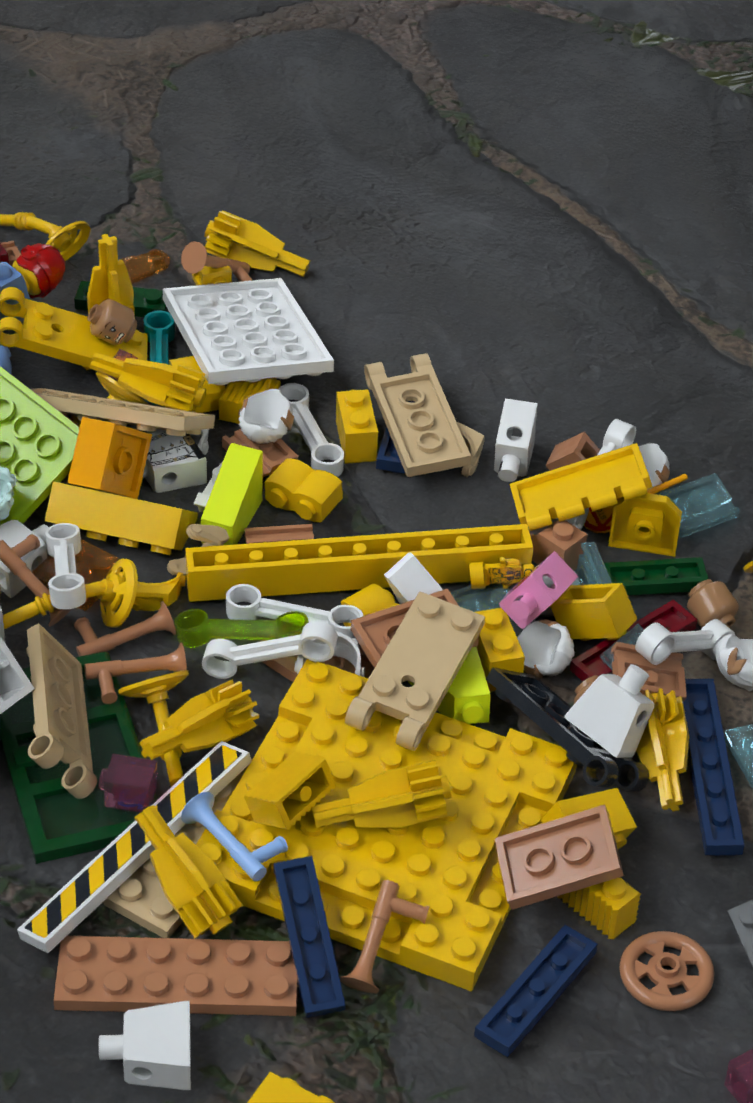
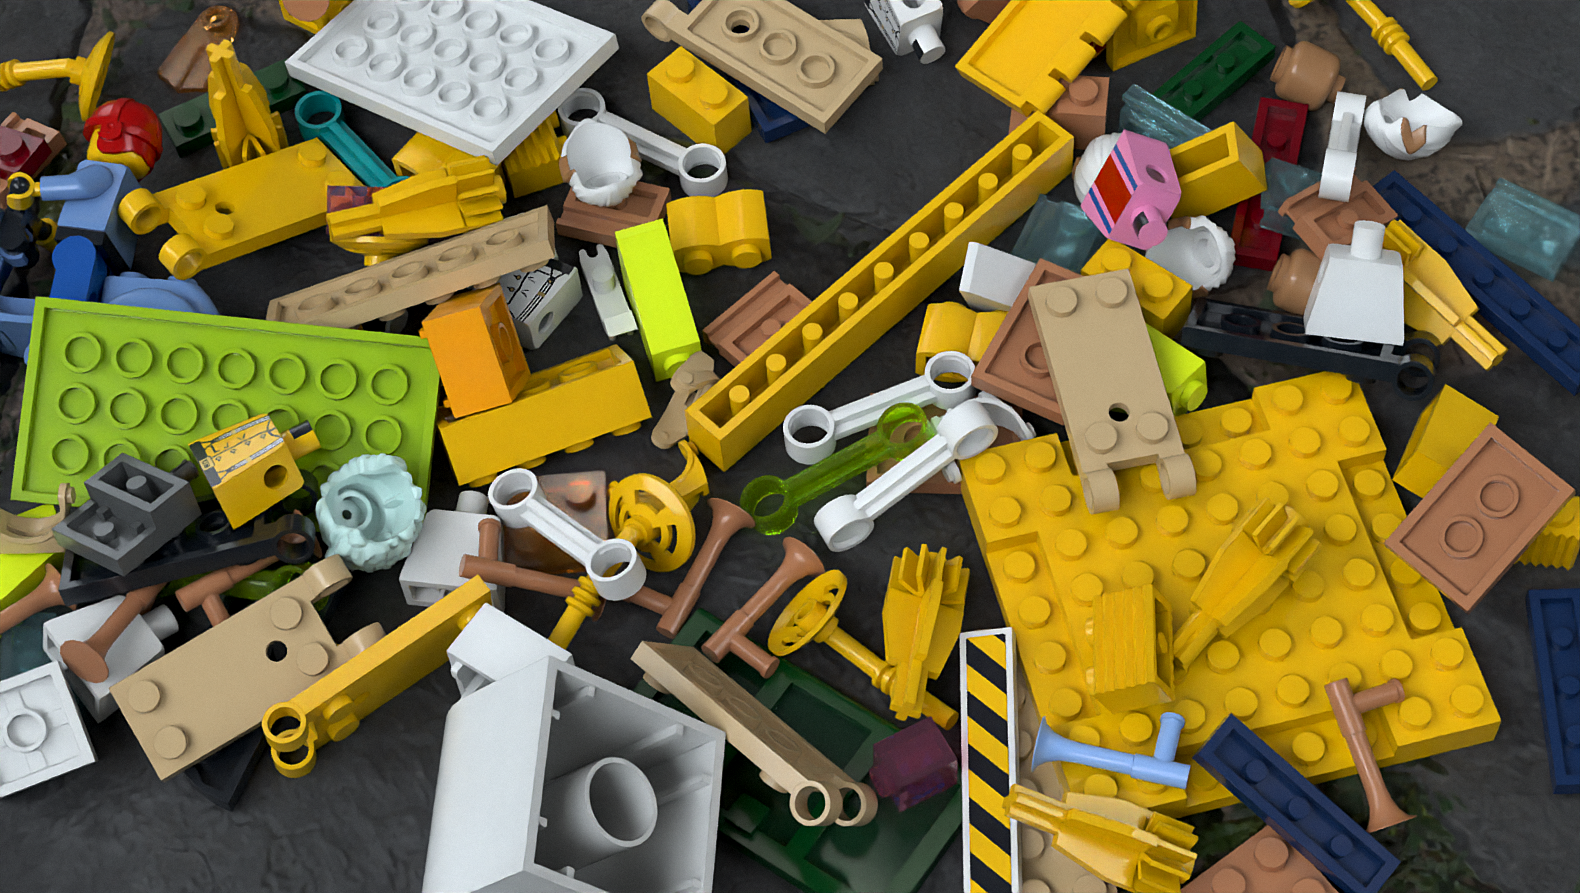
camera: 30 degrees left, 15 degrees up
medium nougat head [88,299,137,346] -> none
yellow piece [469,557,536,590] -> none

